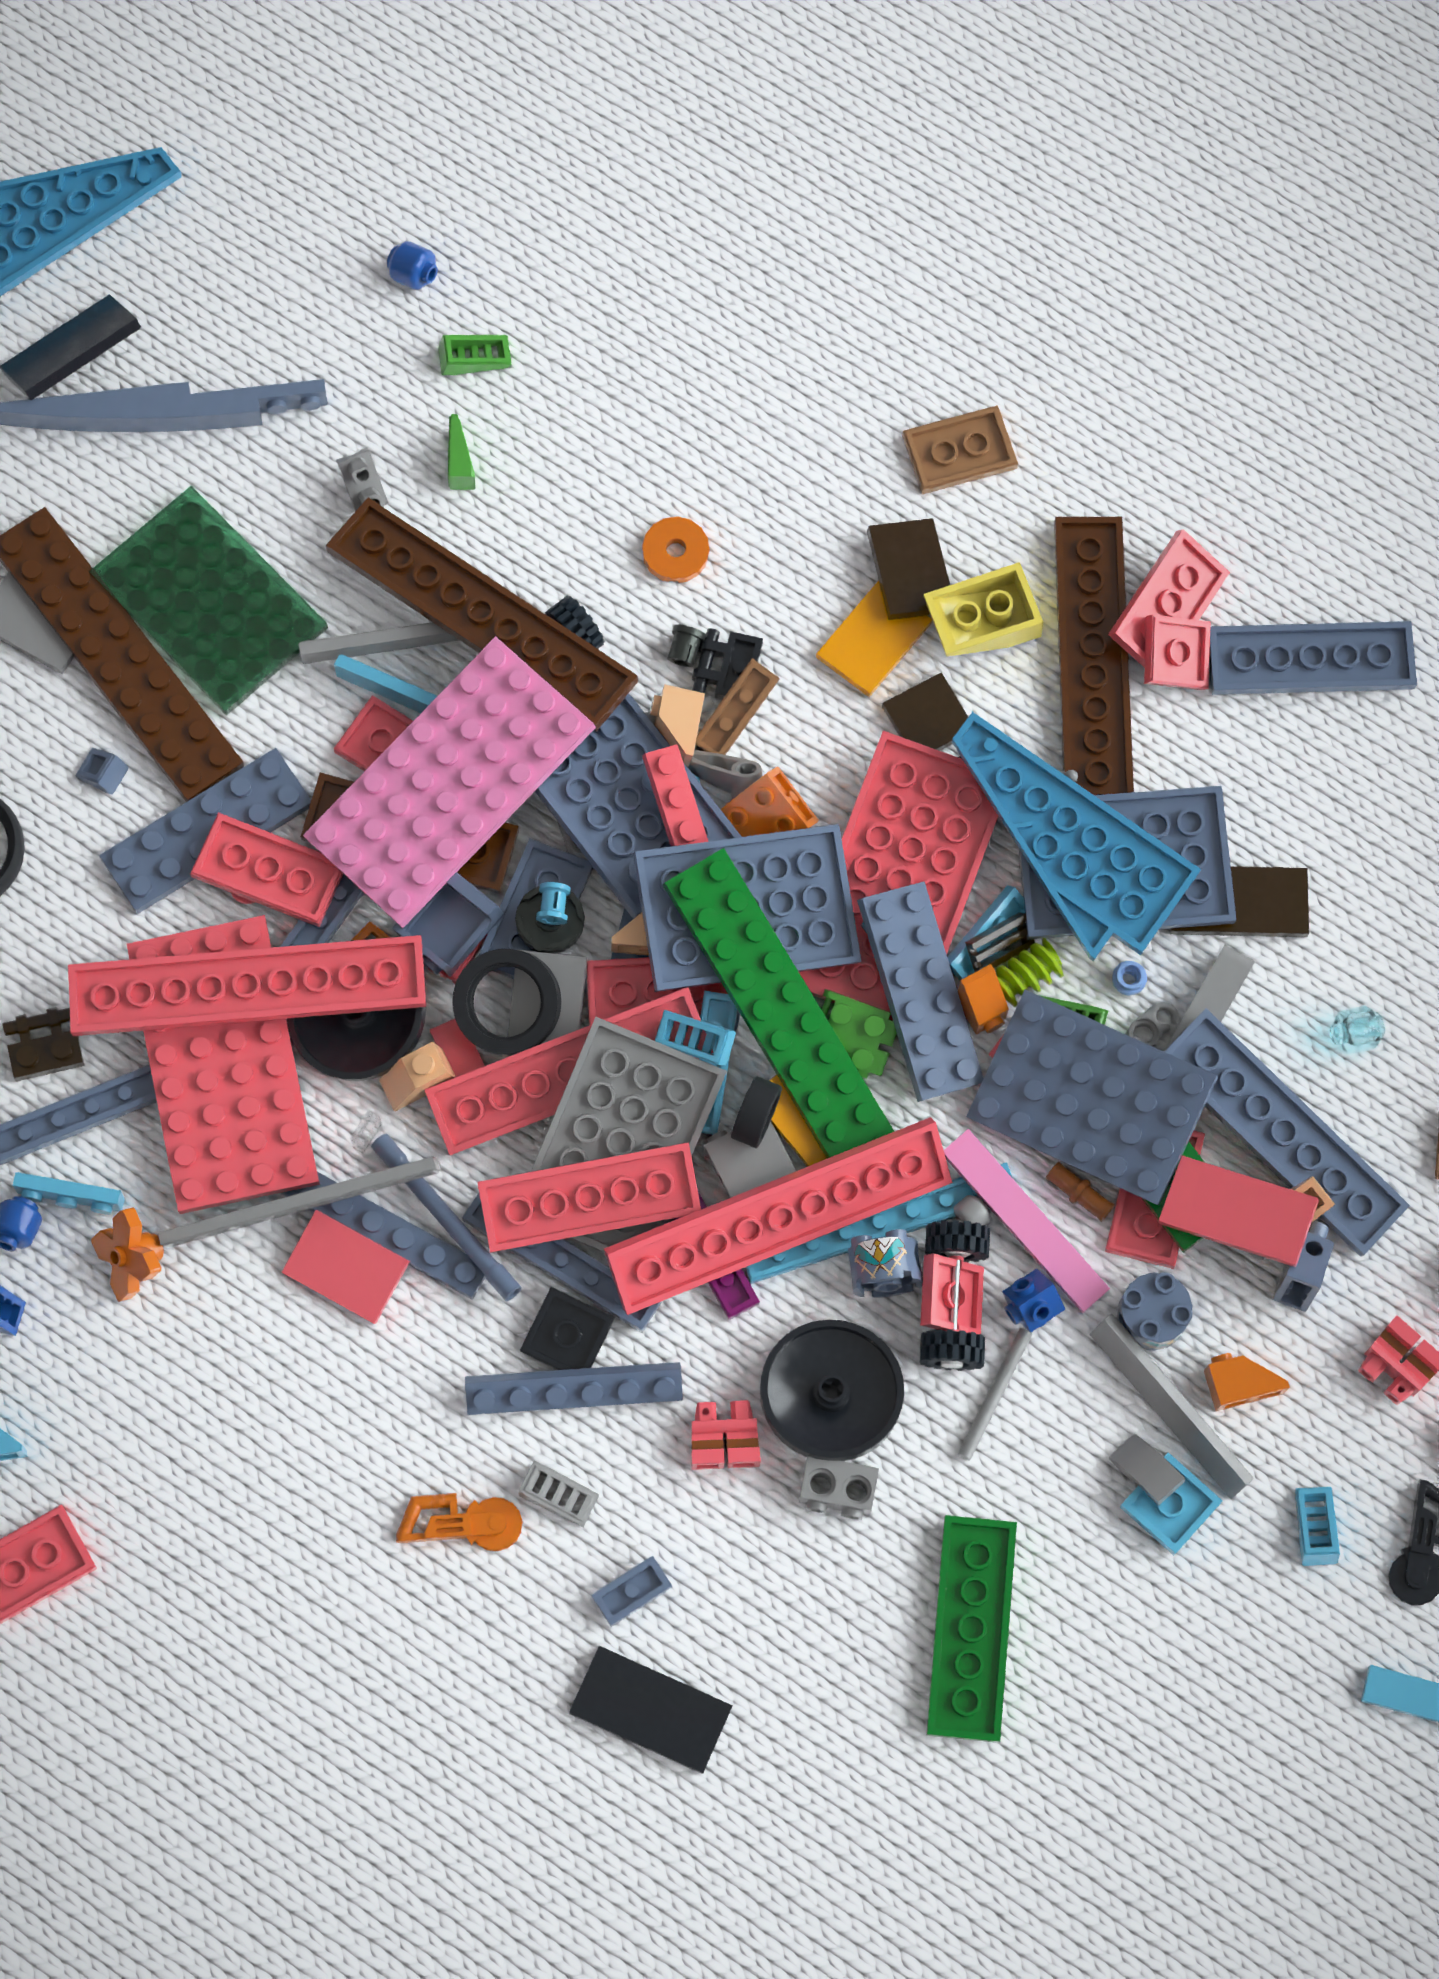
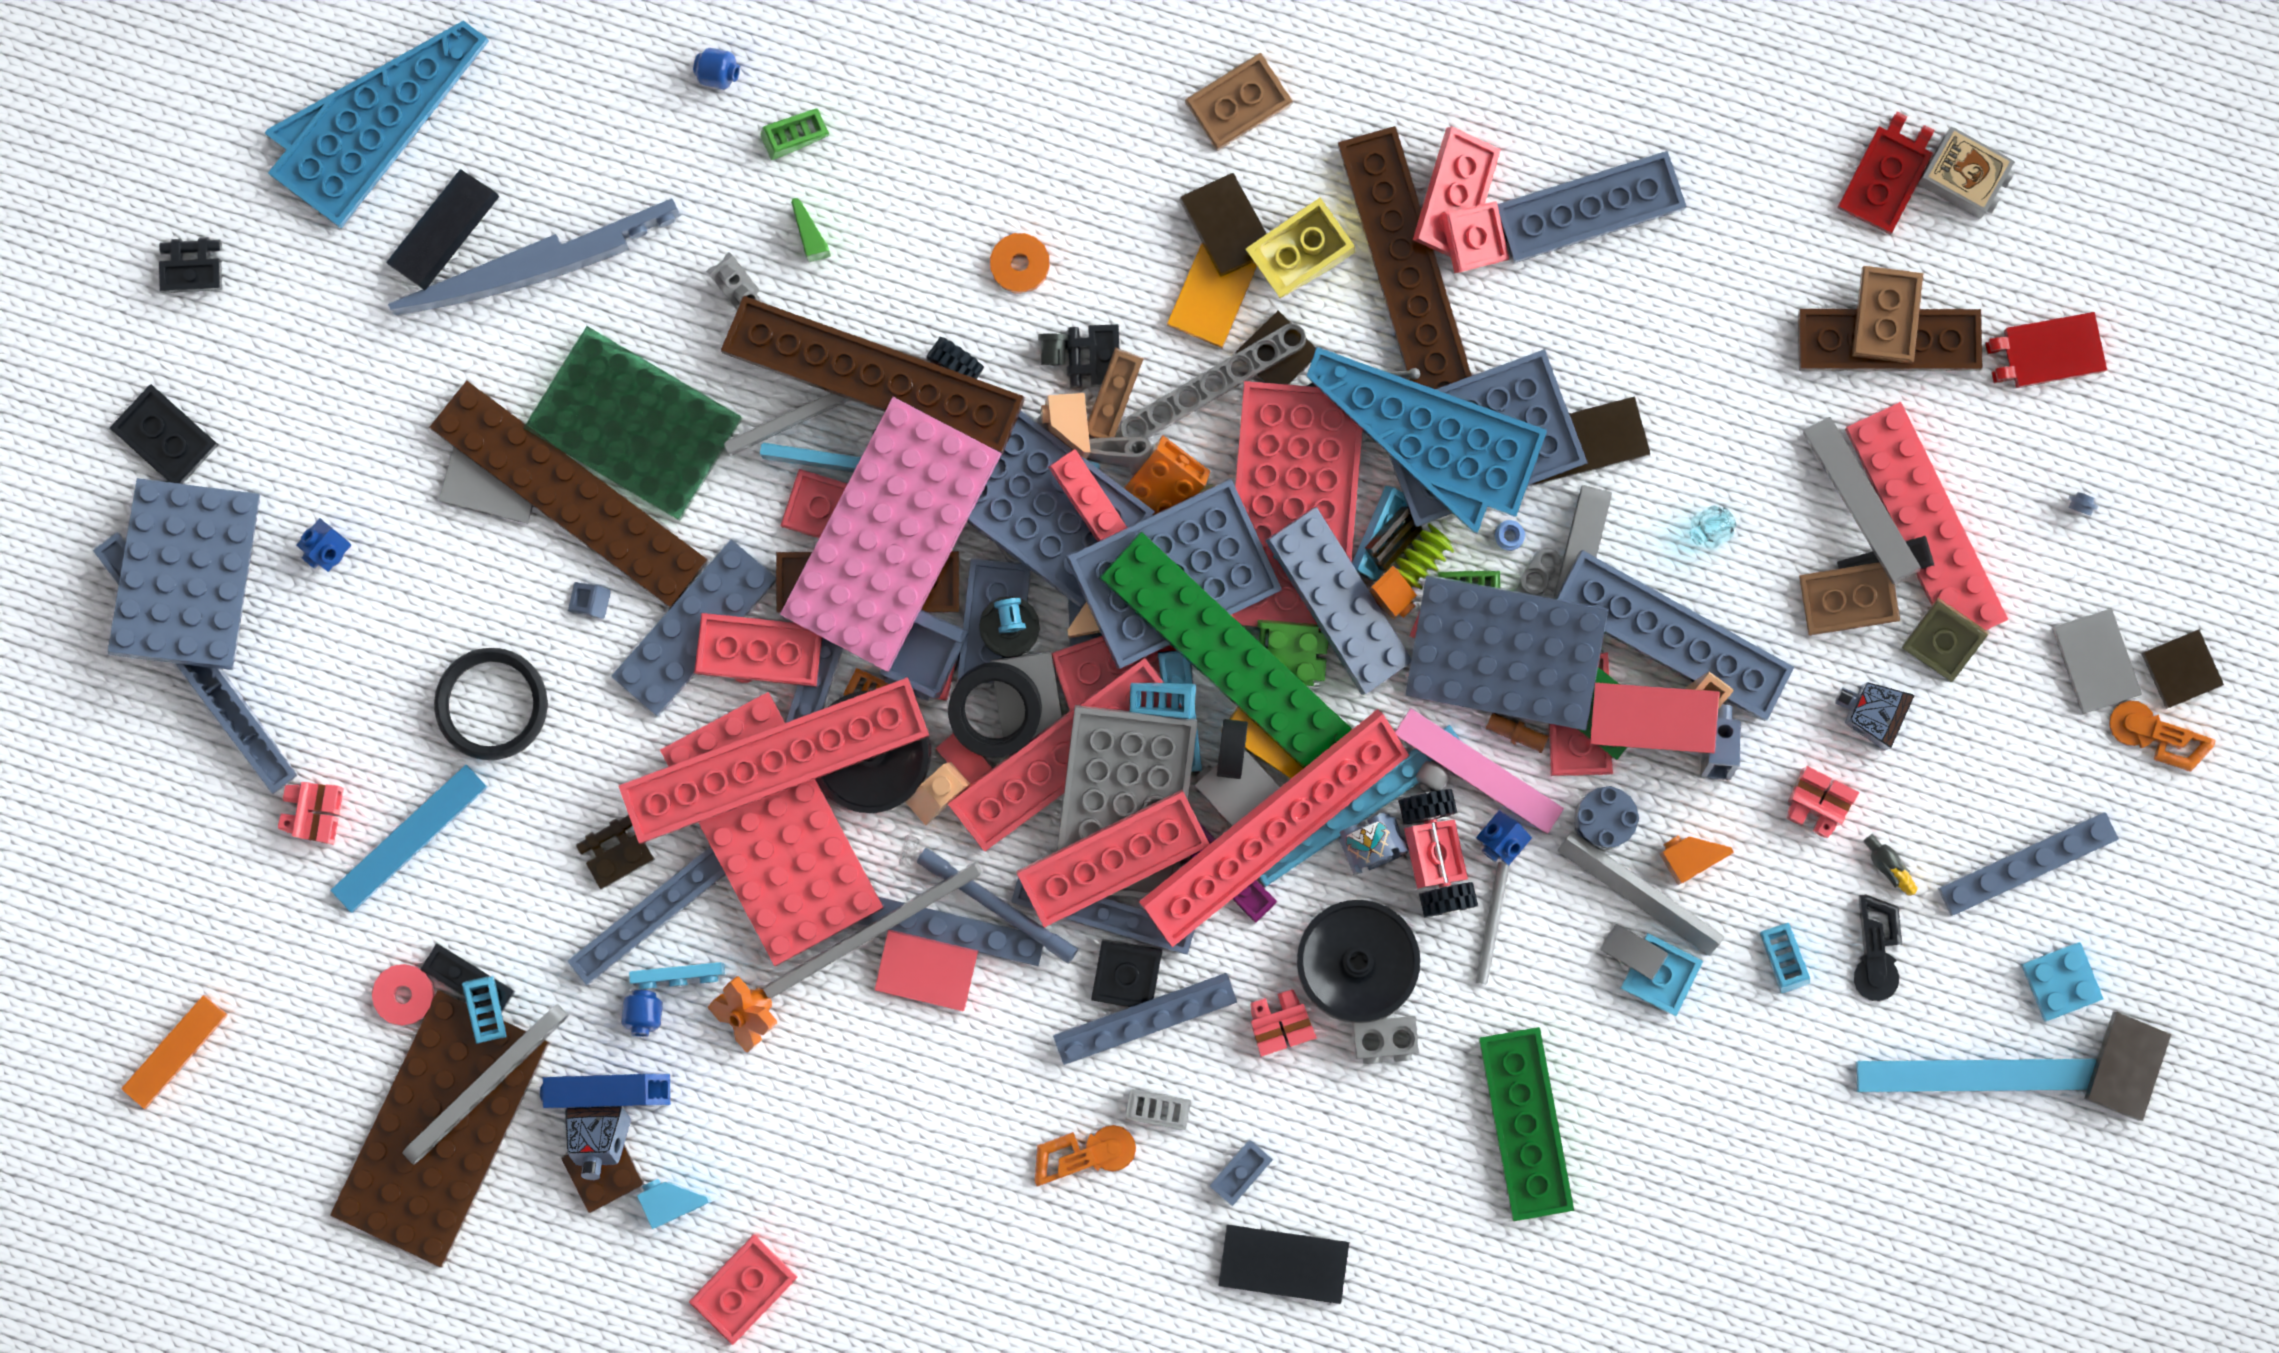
camera: 10 degrees left, 10 degrees up
none -> light grey beam [1121,323,1306,439]

